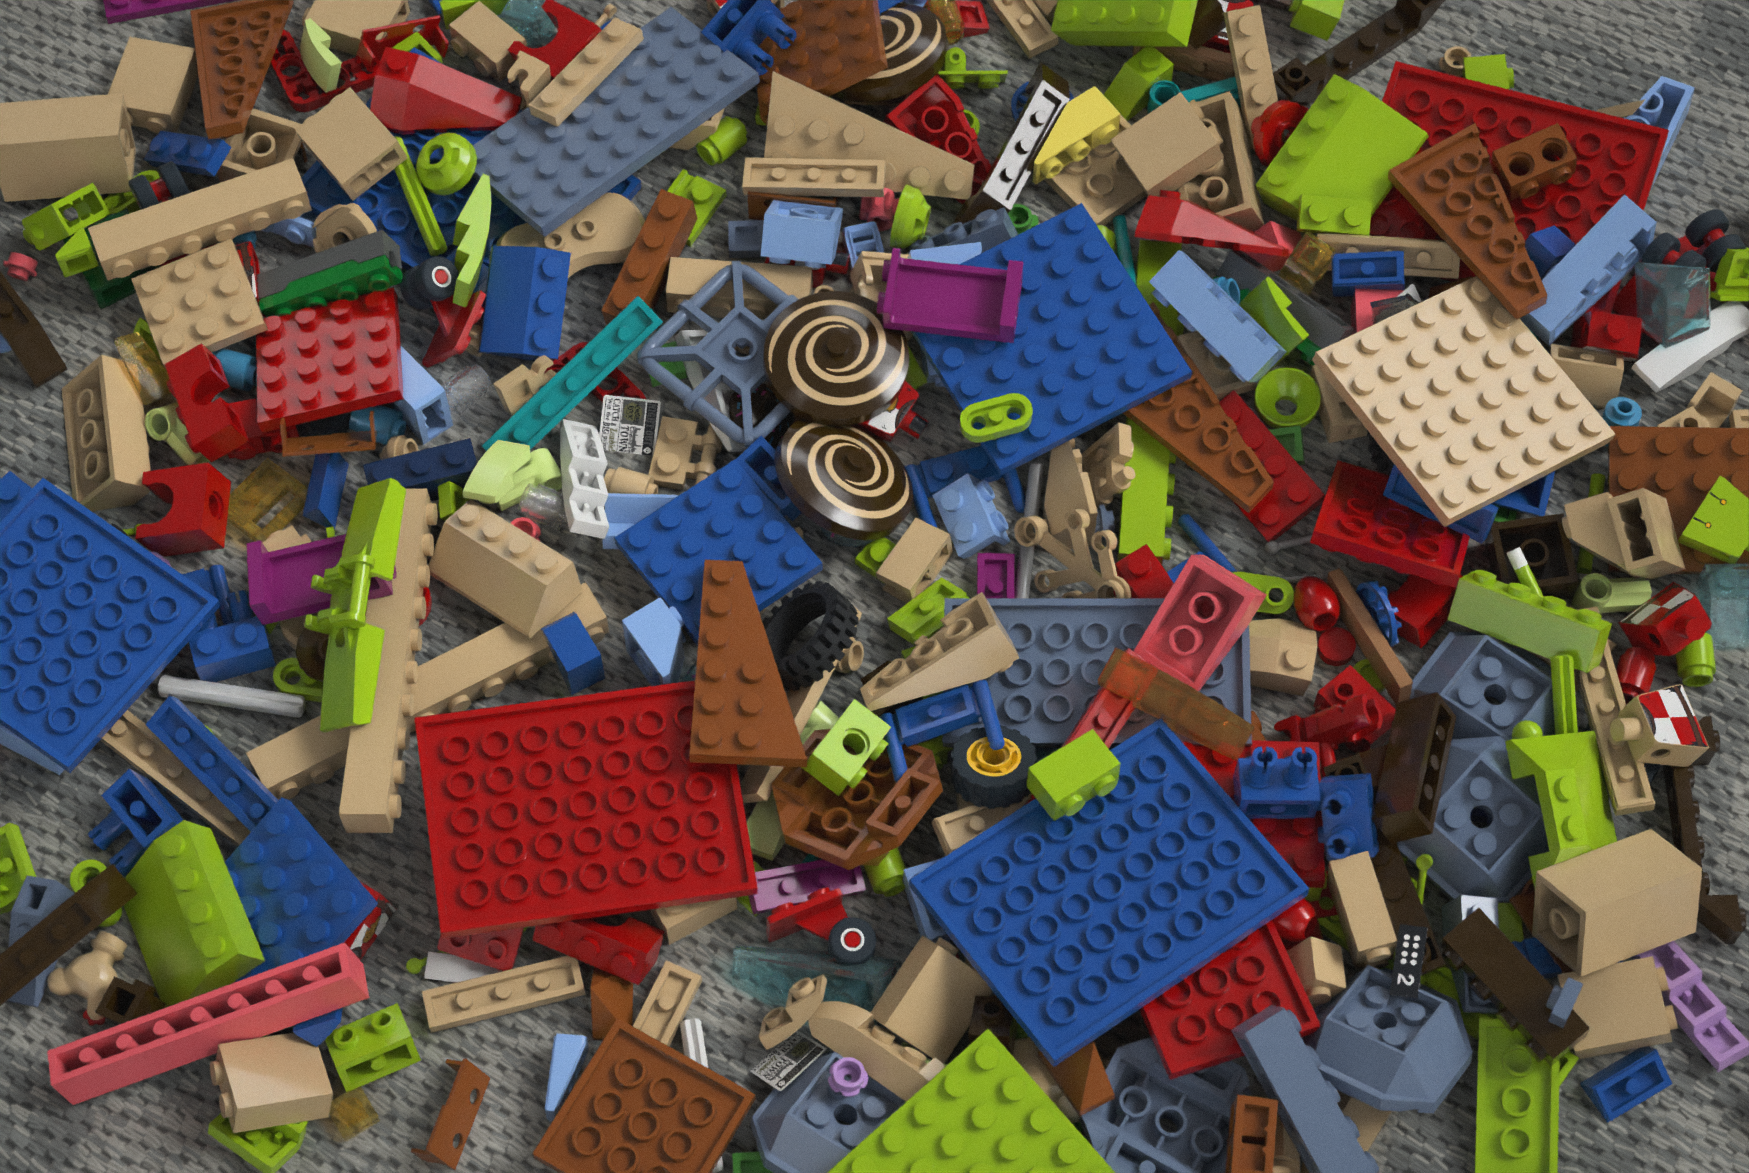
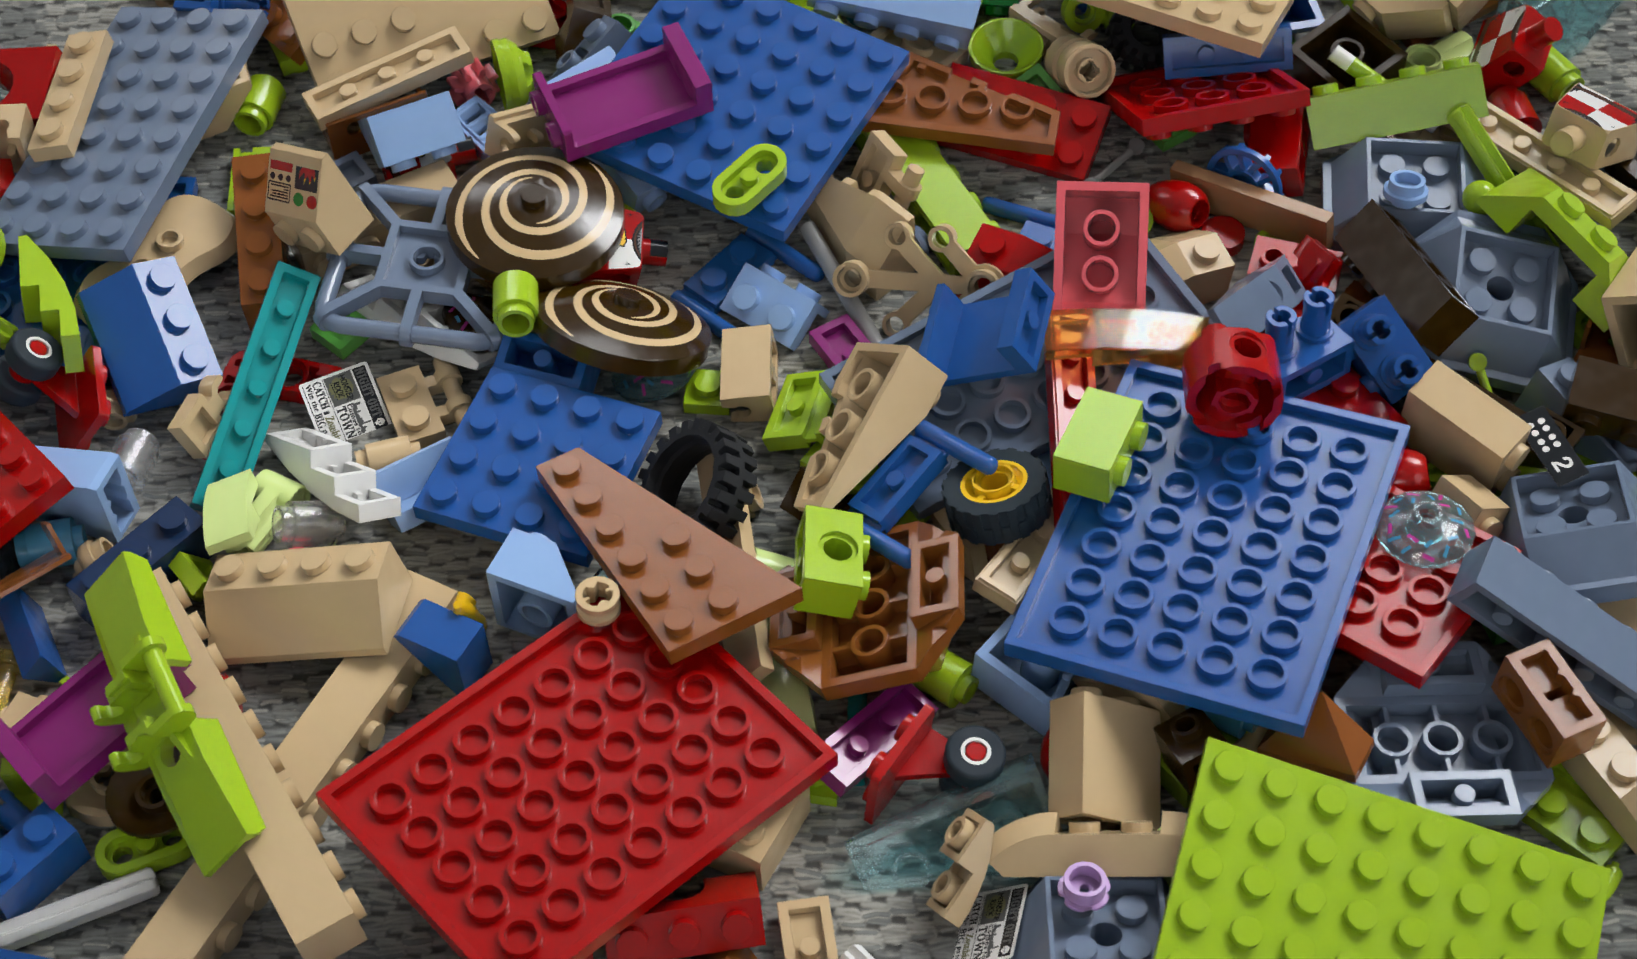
camera: 30 degrees left, 10 degrees down
none -> tan slope [265,142,374,256]
none -> yellow piece [452,591,487,630]
none -> lime brick [492,270,539,337]
none -> tan bush [575,576,621,627]
none -> blue panel [918,267,1055,387]
none -> tan wheel [1044,34,1116,99]
none -> red brick [1181,323,1284,438]
none -> sand blue slope [1207,255,1306,333]
none -> clear light blue dish [1376,491,1476,568]
none -> light blue plate [1383,170,1429,209]

